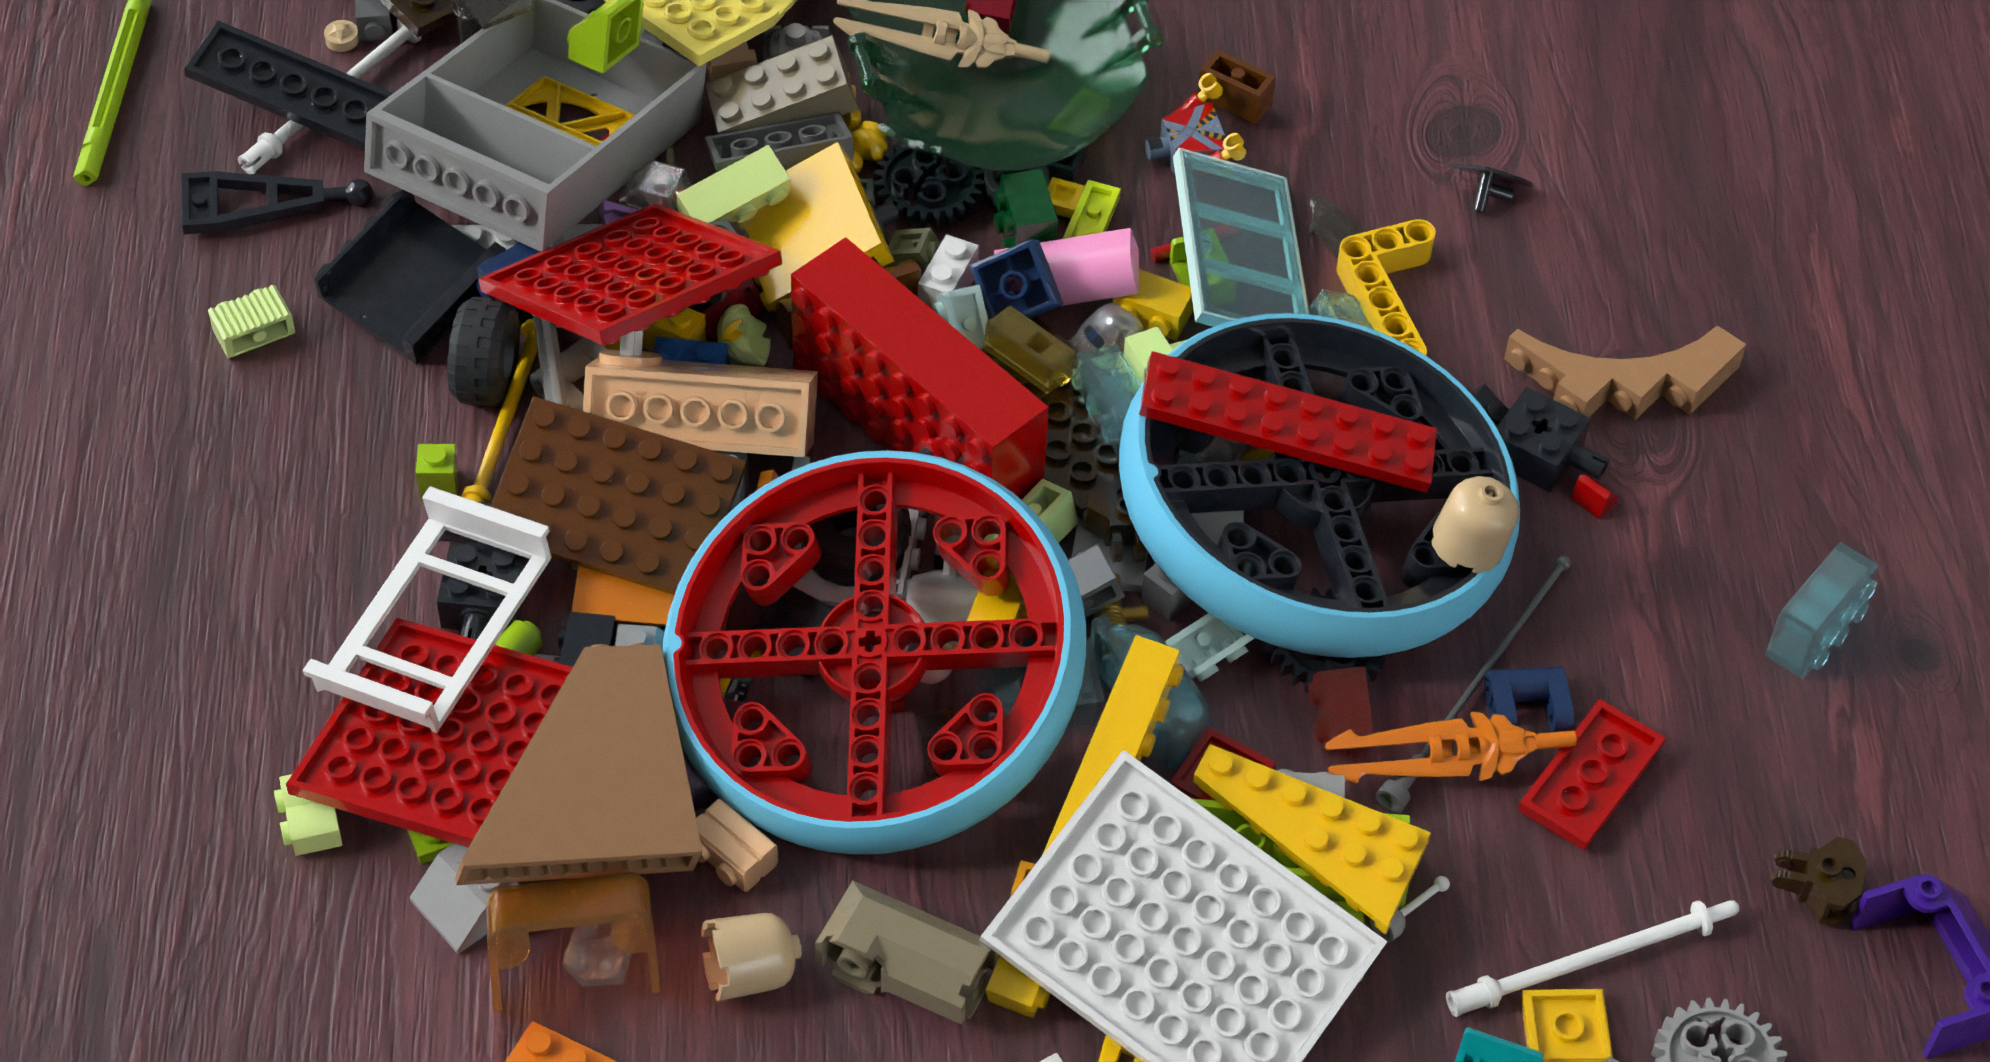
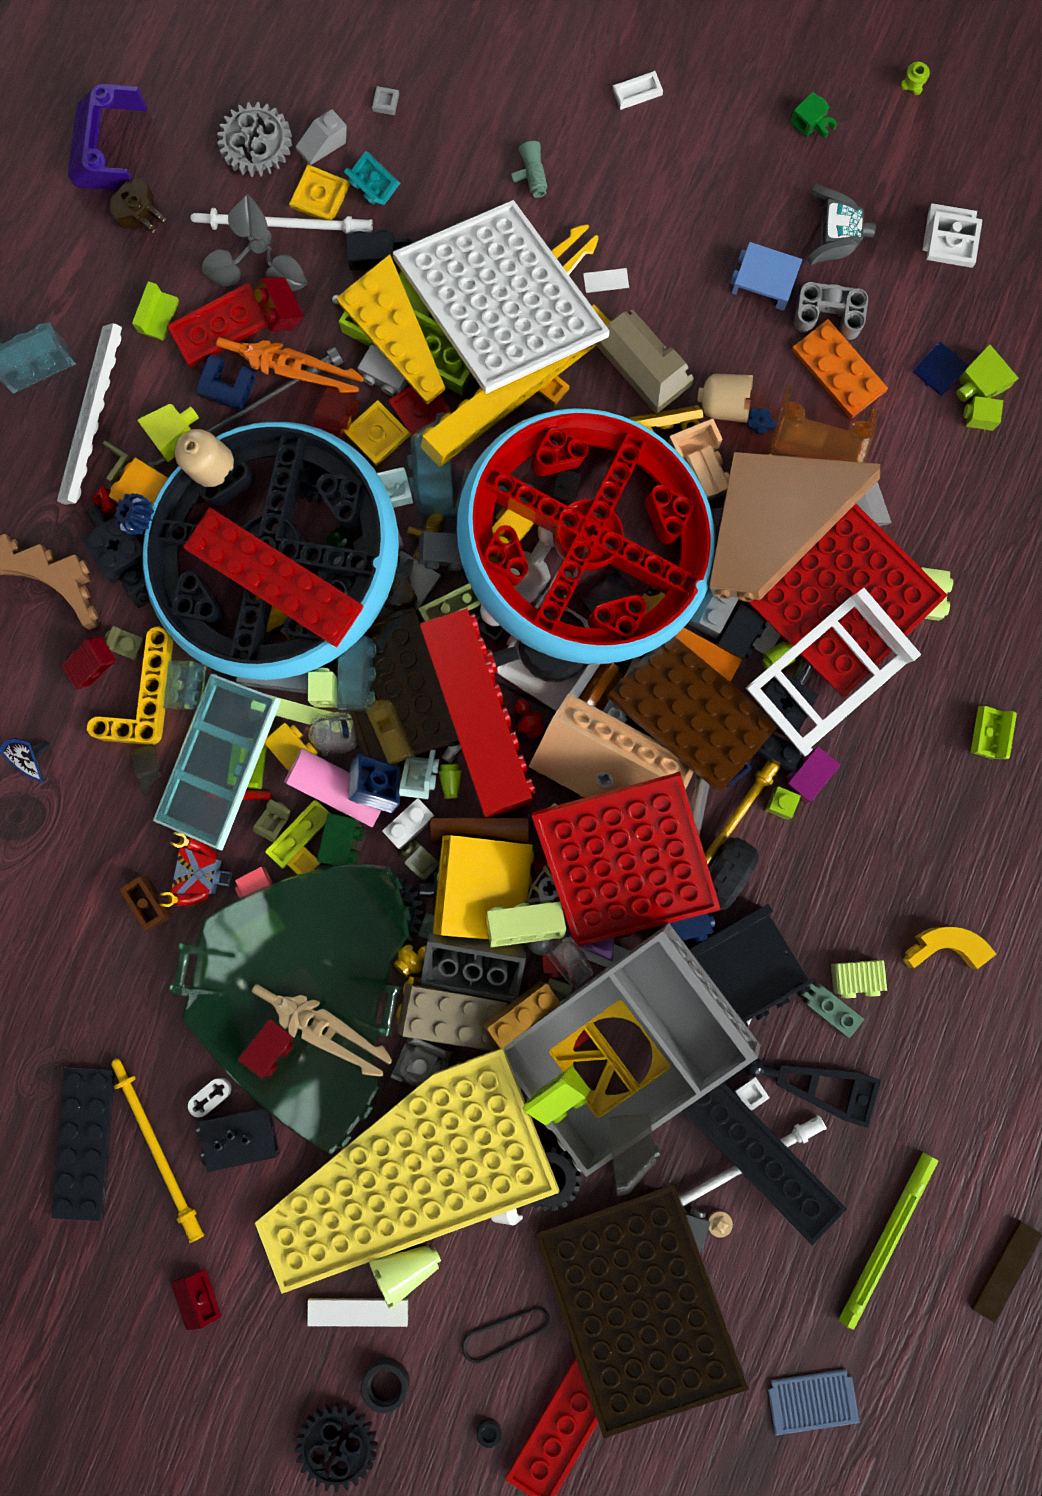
camera: 150 degrees left, 30 degrees up
none -> white plate [57,323,122,505]
none -> dark red brick [61,637,117,690]
none -> olive bracket [103,441,133,485]
none -> olive bracket [104,626,145,661]
none -> light orange brick [109,457,168,509]
none -> dark blue gear [114,493,154,535]
none -> lime panel [132,281,179,341]
none -> neon yellow torso [138,404,199,462]
none -> dark grey plant [202,194,308,291]
none -> coral brick [235,867,276,902]
none -> dark red brick [253,277,304,332]
none -> olive bracket [253,799,290,843]
none -> yellow plate [344,400,410,466]
none -> black brick [346,230,412,271]
none -> pearl gold brick [481,981,561,1049]
none -> red animal [514,699,545,739]
none -> yellow plate [629,405,703,432]
none -> light nougat panel [668,418,722,460]
none -> white plate [734,1077,769,1111]
none -> blue plant [747,407,775,435]
none -> magenta brick [784,747,841,804]
none -> sand green hinge [802,983,864,1039]
none -> yellow arch [902,927,996,969]
none -> lime bracket [971,706,1017,759]

